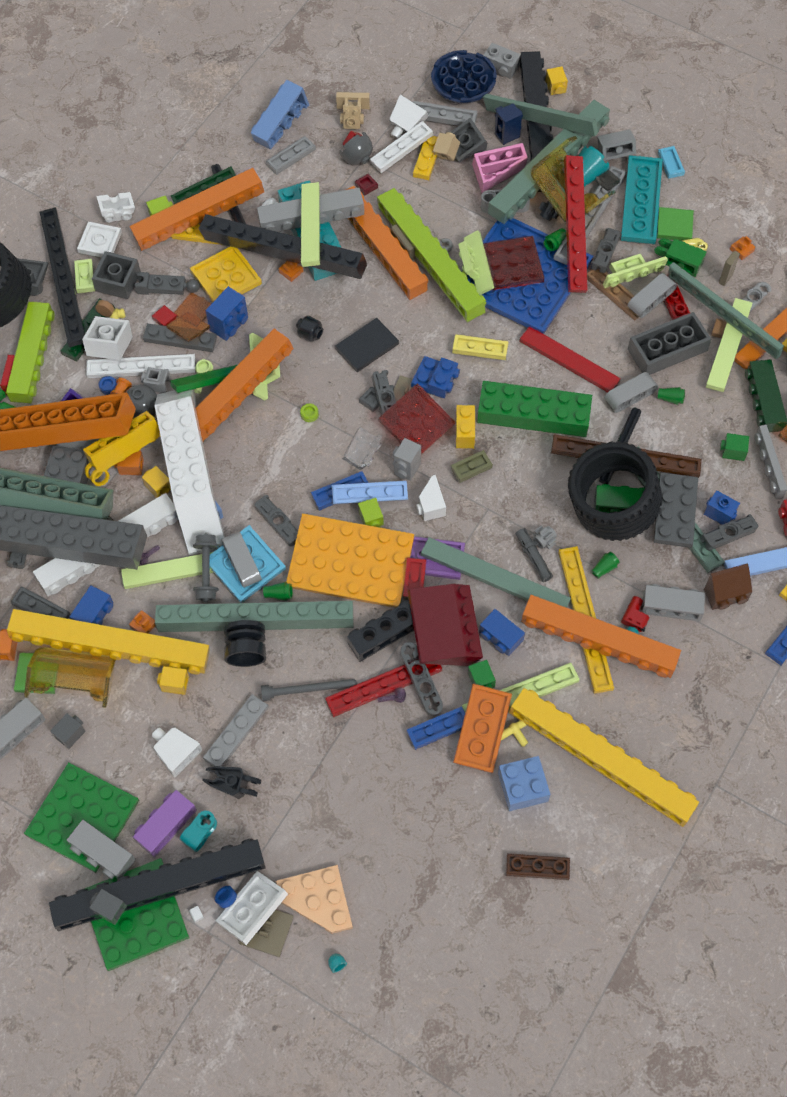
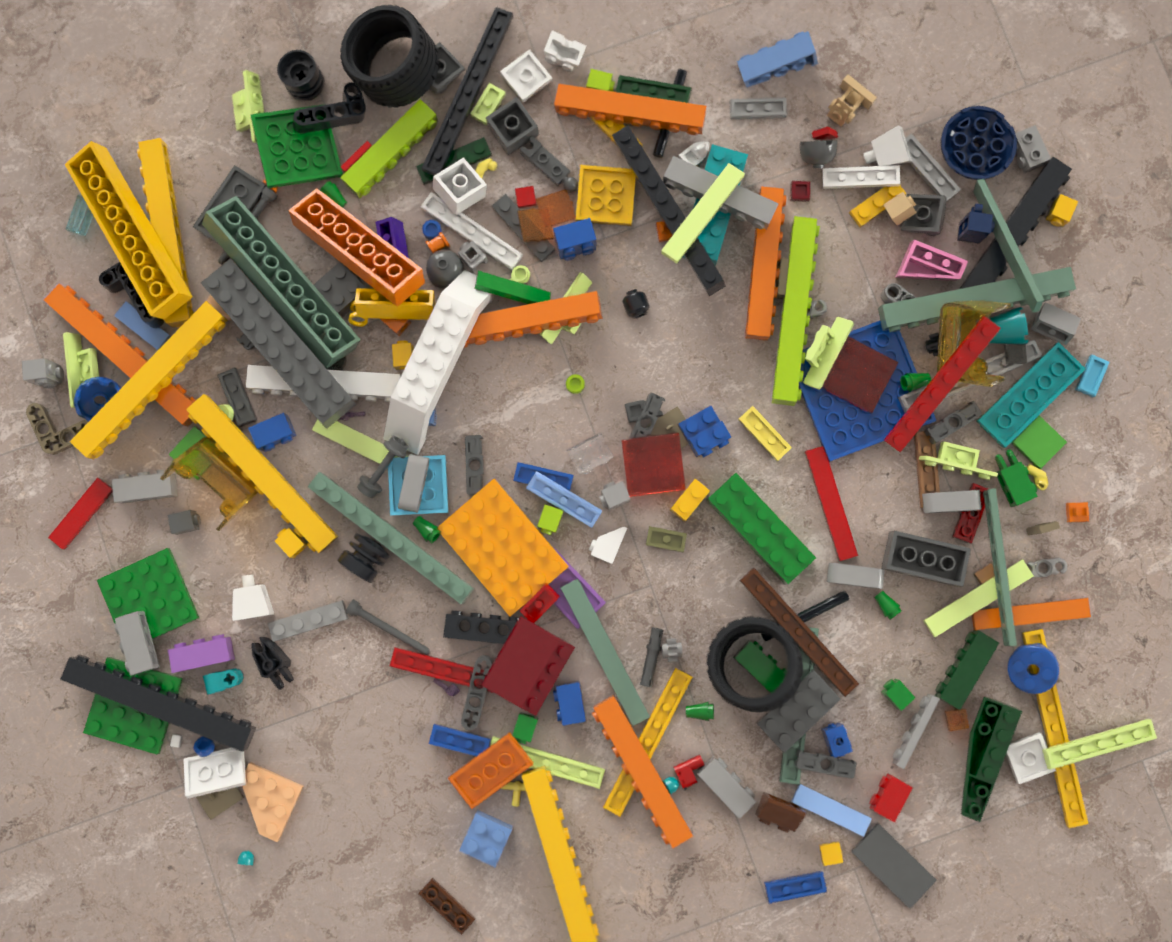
camera: 40 degrees right, 20 degrees up
dark grey brick [90,889,127,925] -> none
medium nougat tile [95,300,114,317] -> none
orange tile [129,610,156,634] -> none
black tile [335,318,399,373] -> none

